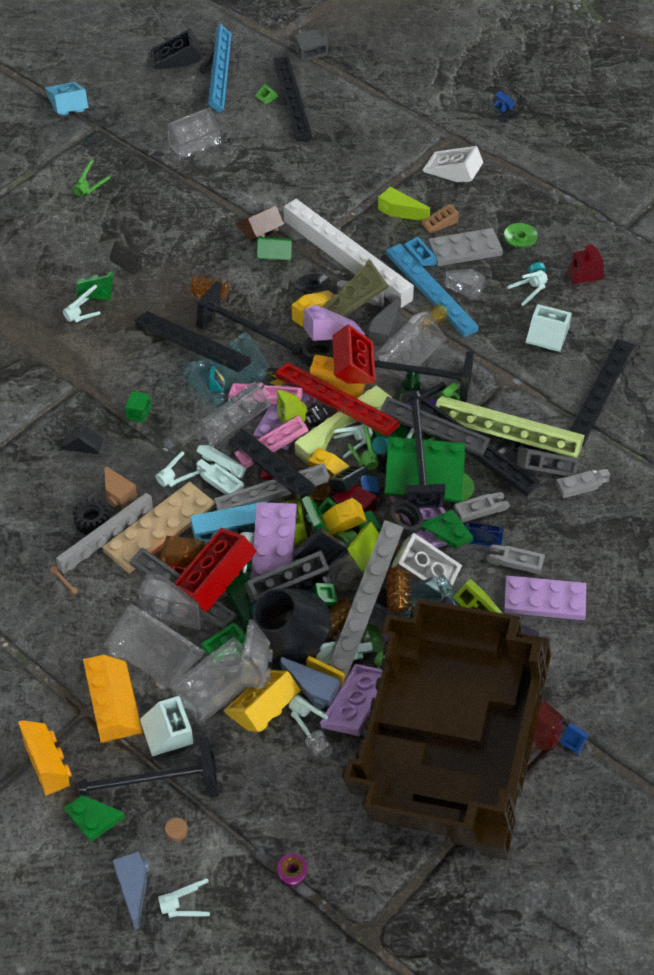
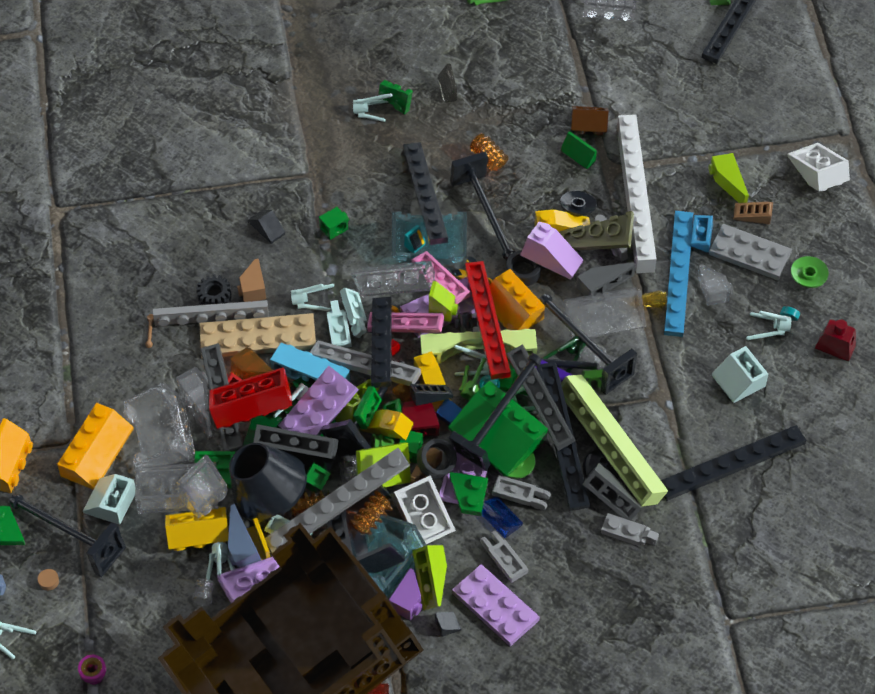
camera: 40 degrees right, 5 degrees up
red slope [332,324,376,384] -> none

